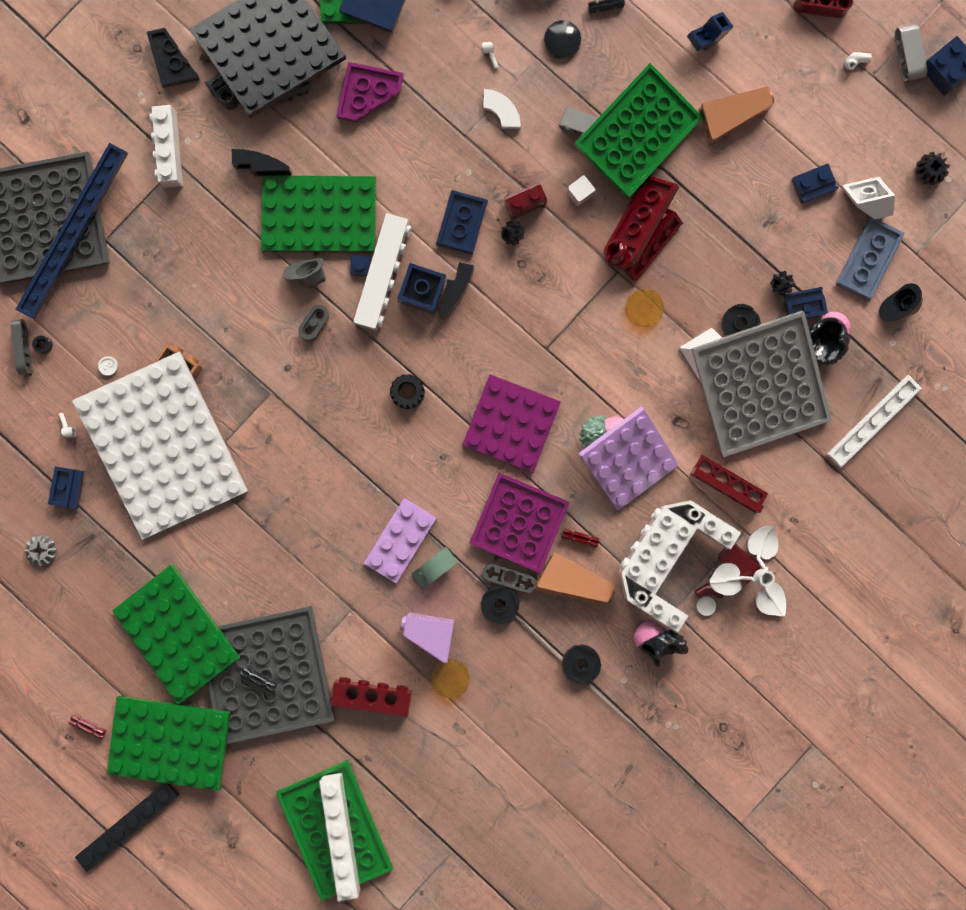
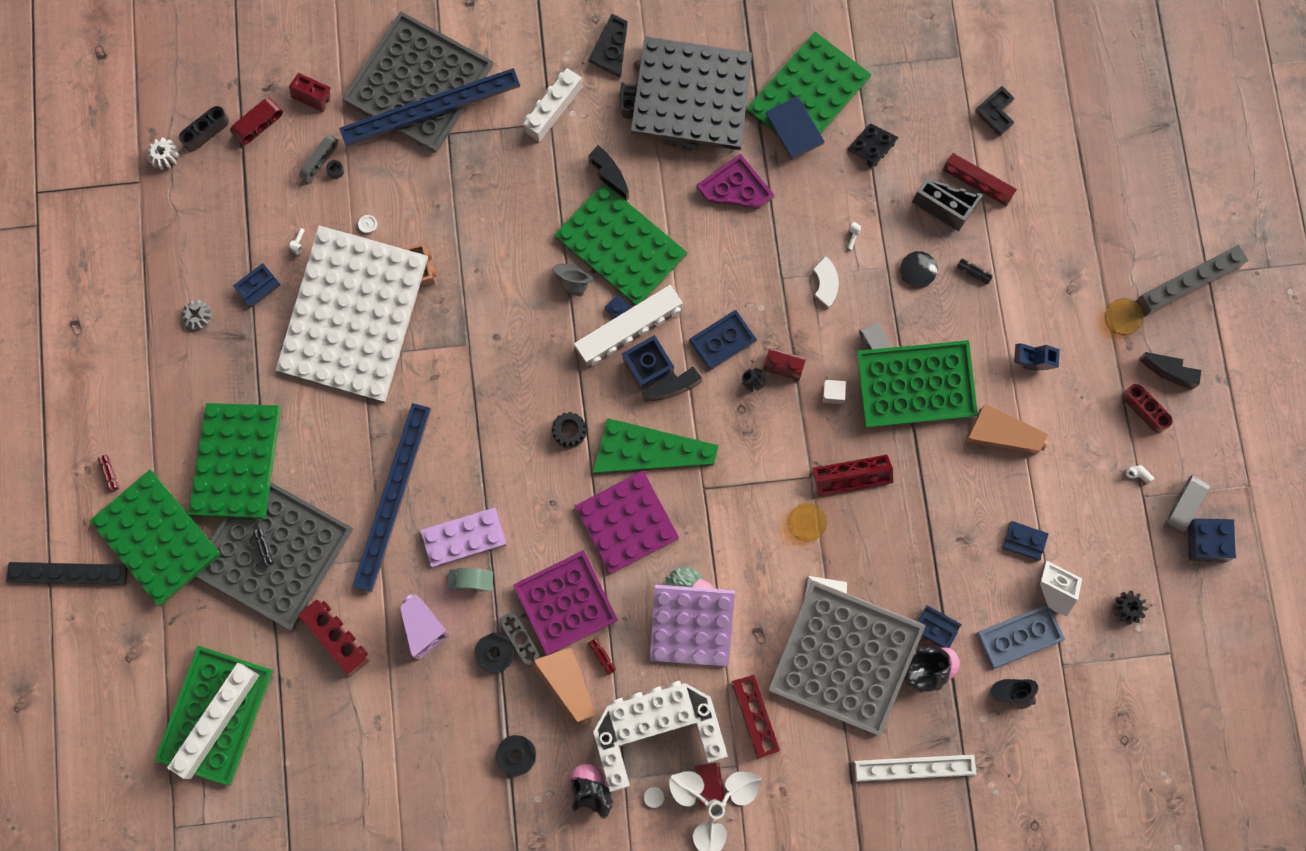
camera: 40 degrees right, 10 degrees down
dark grey plate [299,305,329,341] -> none
clear yellow tile [431,659,470,698] -> none
dark red plate [604,176,679,269] -> none
dark red arm [695,582,724,599] -> none
black plate [721,304,761,337] -> none
black gear [770,271,795,296] -> none
none -> dark blue plate [353,403,431,593]
none -> green wing [593,418,719,474]

